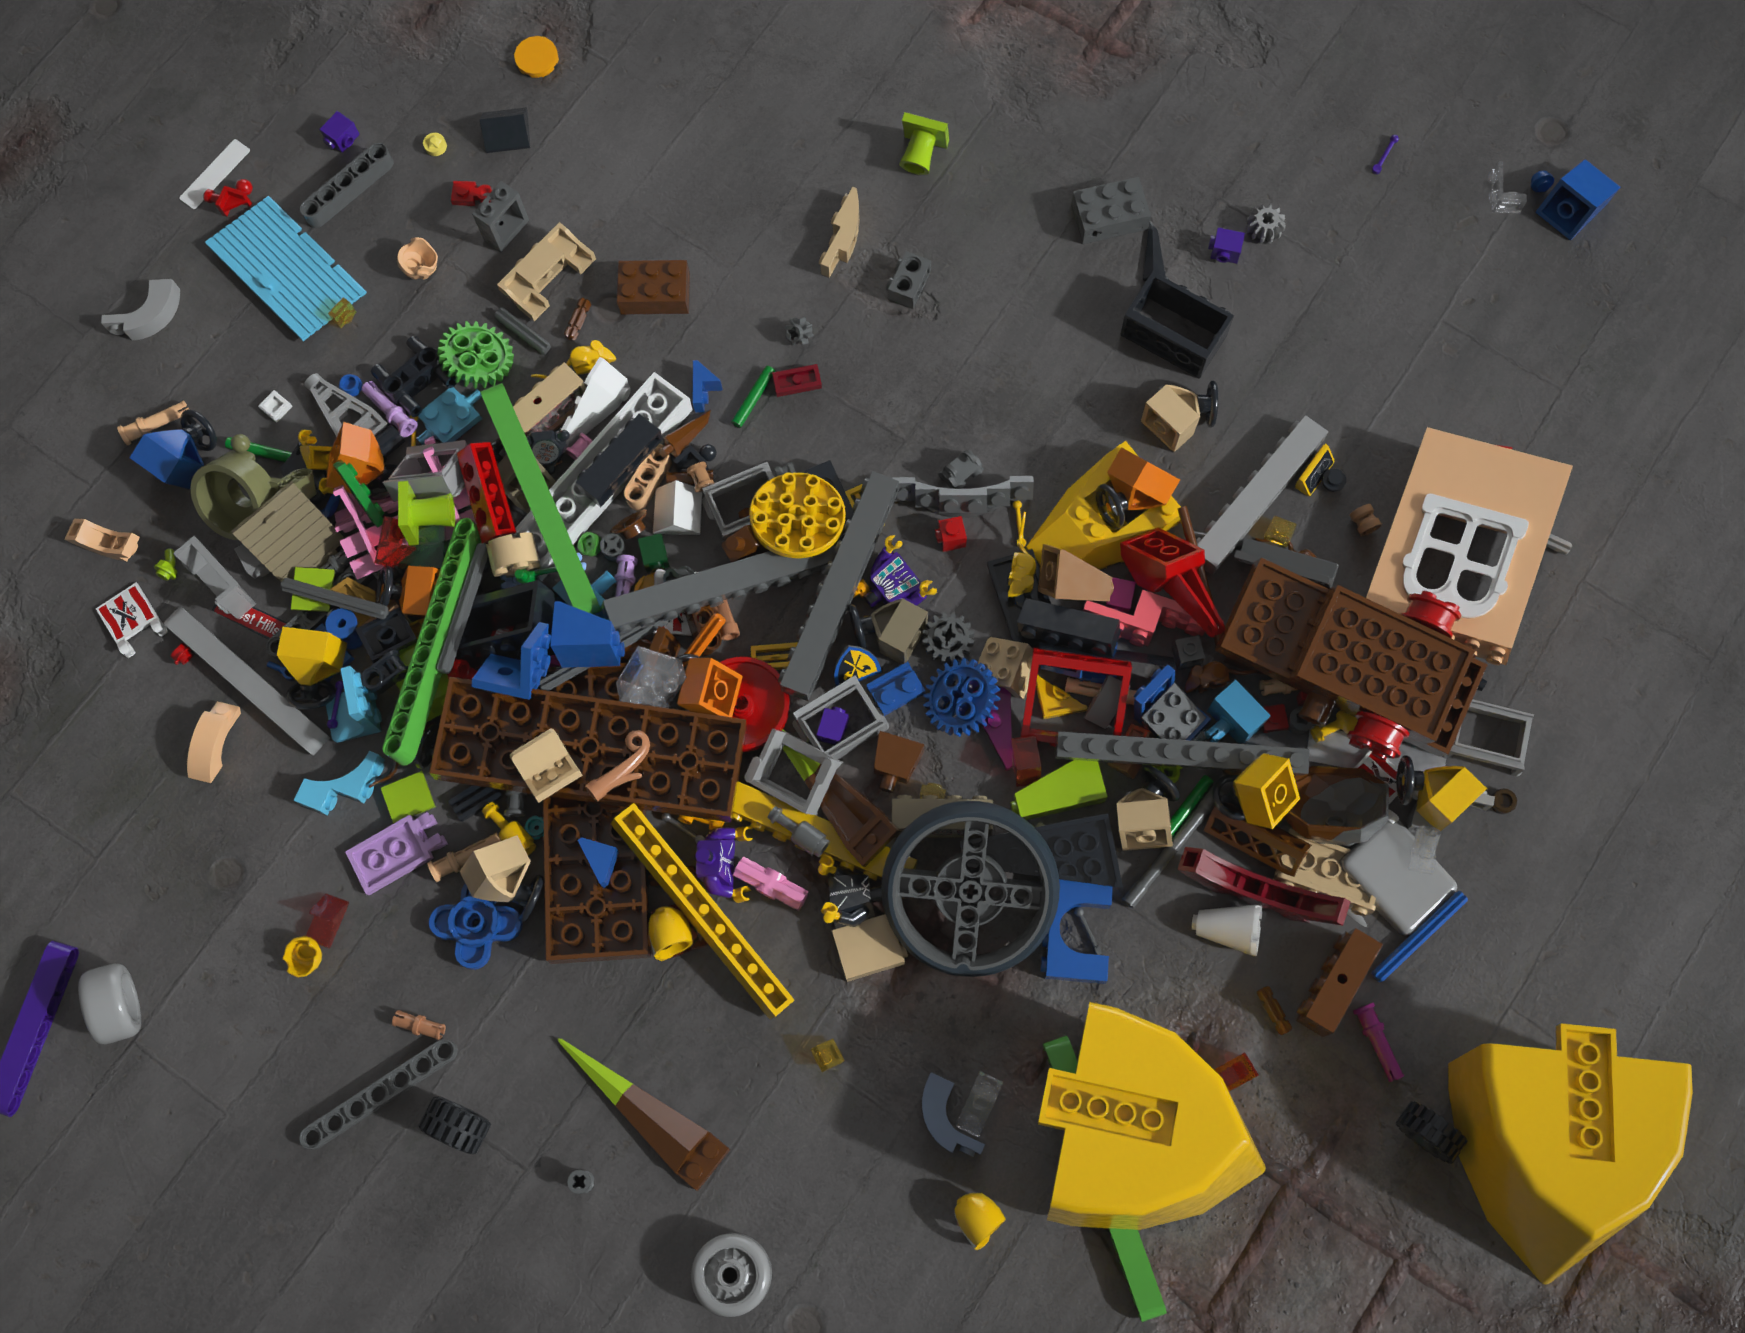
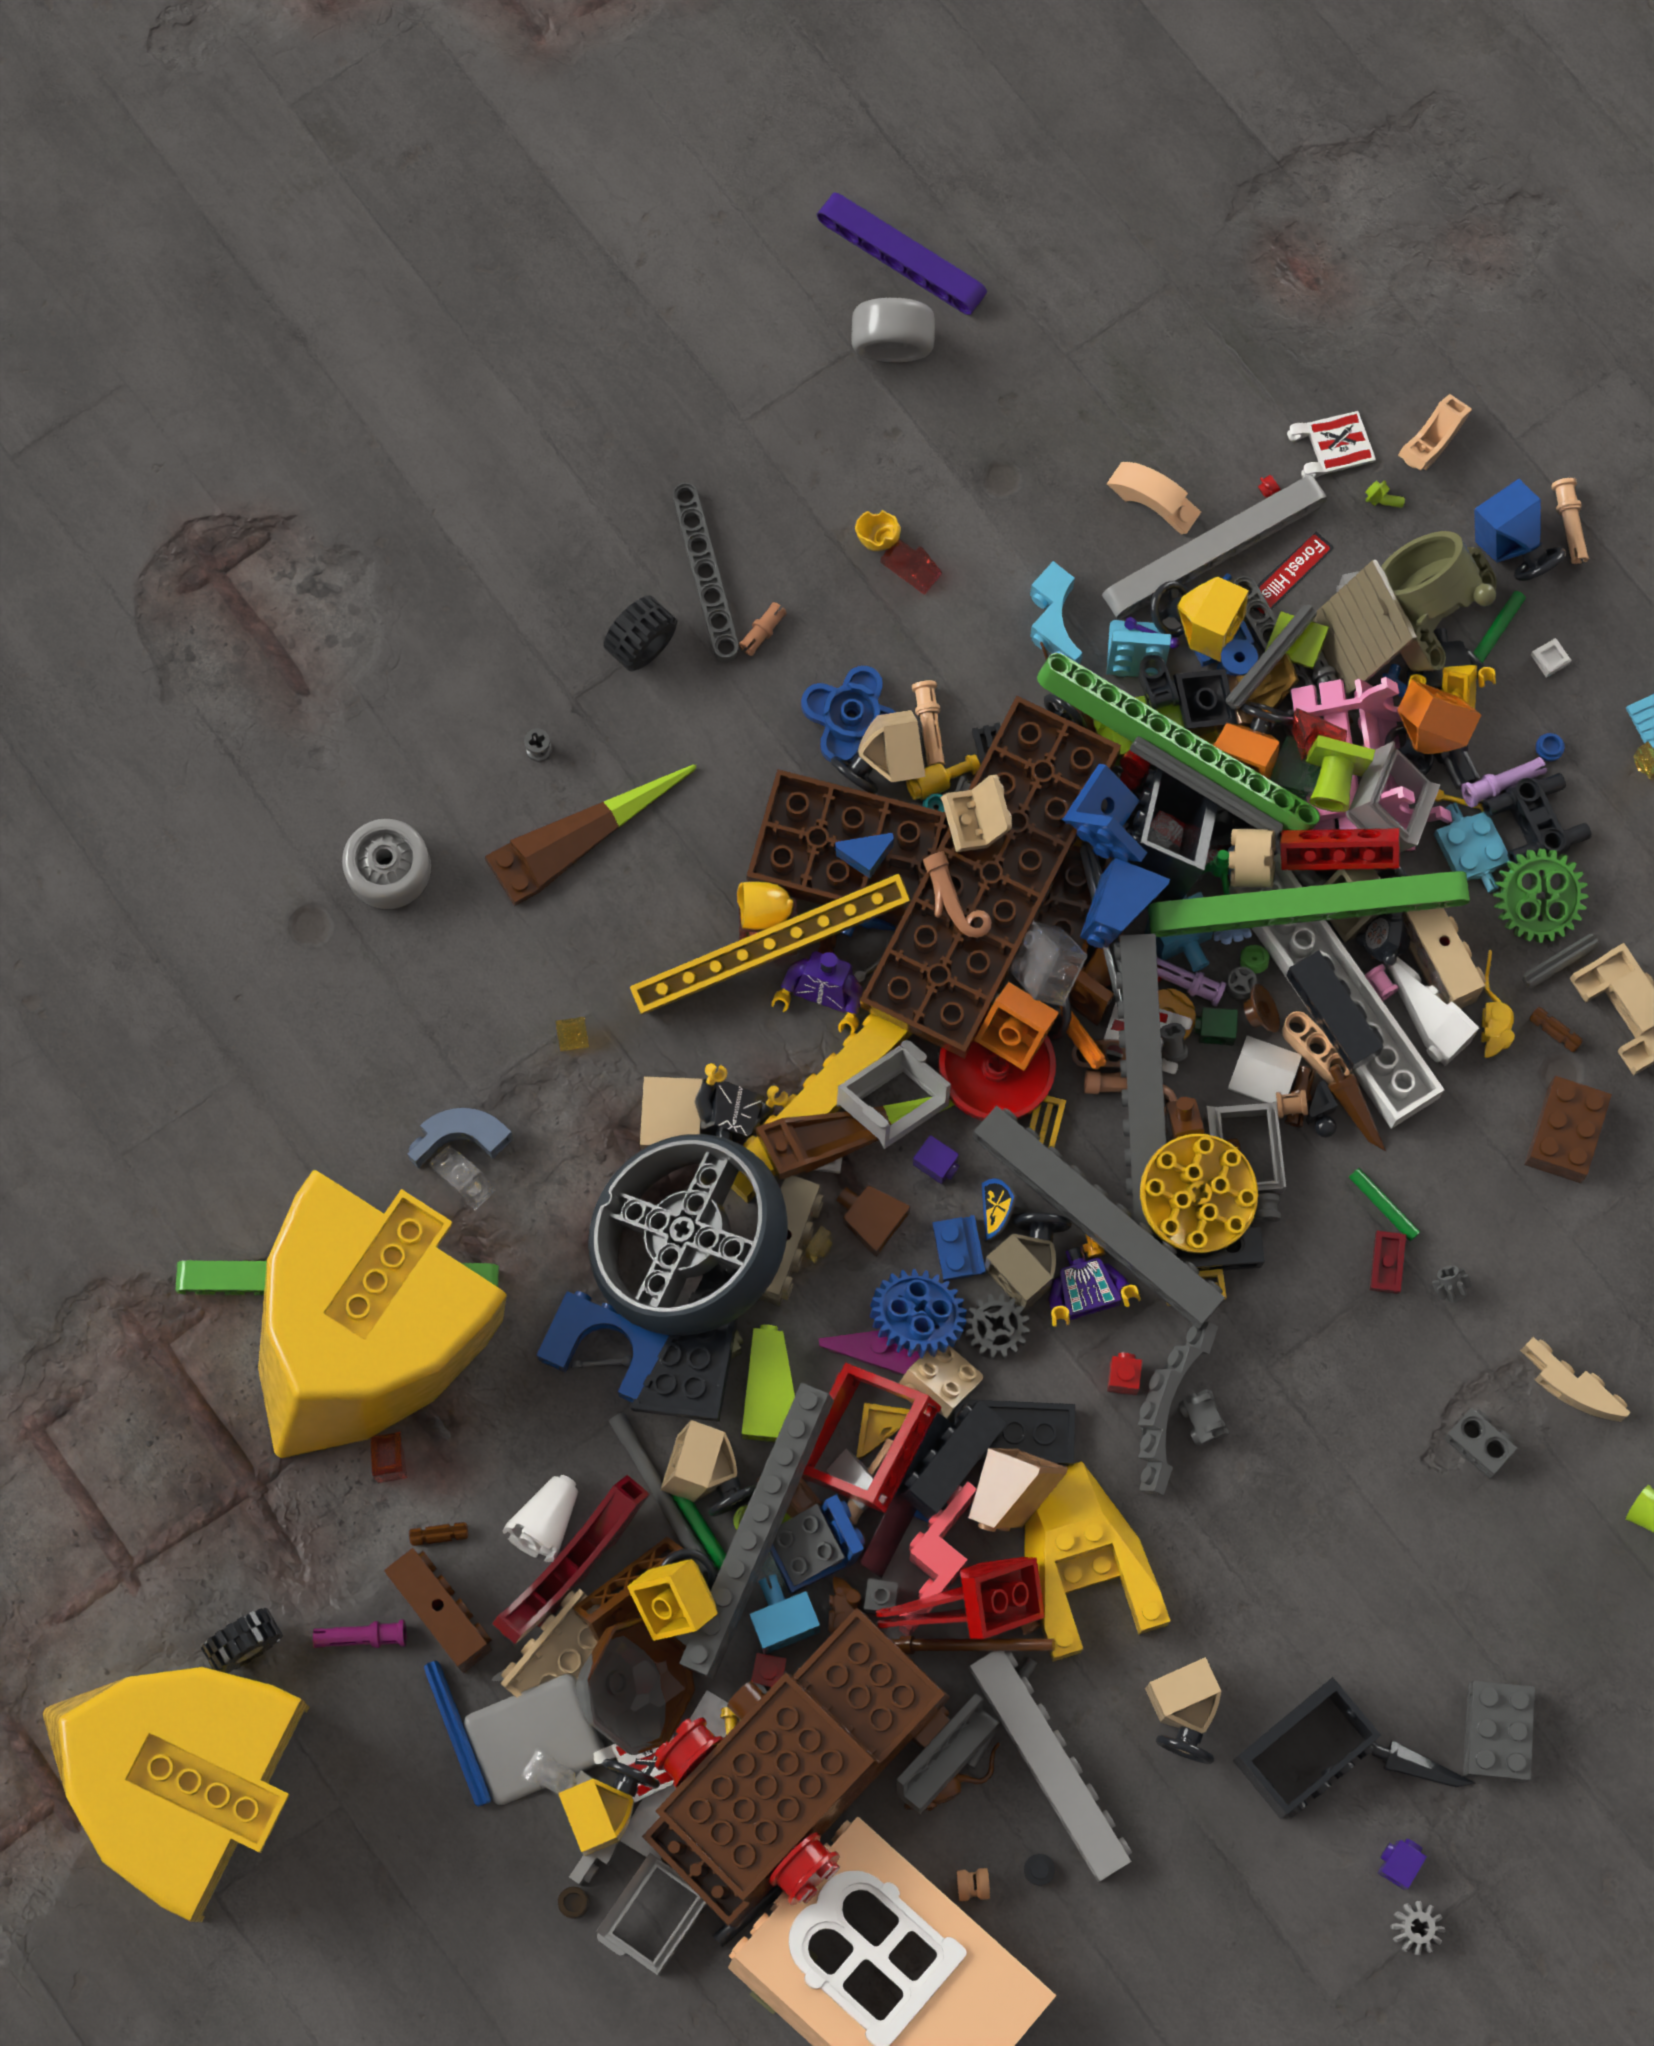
camera: 105 degrees right, 0 degrees up
light grey piece [173,536,256,619] -> none
light grey plate [304,373,389,438] -> none
green plate [333,460,386,528] -> none
lavender tile [346,812,448,895] -> none
lime piece [381,771,436,823] -> none
blue slope [693,360,723,413] -> none
bright pink piece [733,857,809,911] -> none
dark grey piece [767,806,830,857] -> none
light grey piece [792,675,889,759] -> none
yellow piece [955,1193,1006,1250] -> none
yellow animal [1008,512,1036,597] -> none
clear red slope [1011,736,1041,787] -> none
yellow hinge [1013,500,1026,547] -> none
orange piece [1095,447,1180,529] -> none
dark pink brick [1106,577,1136,614] -> none
clear yellow plate [1264,515,1297,547] -> none
slope [1295,444,1334,496] -> none

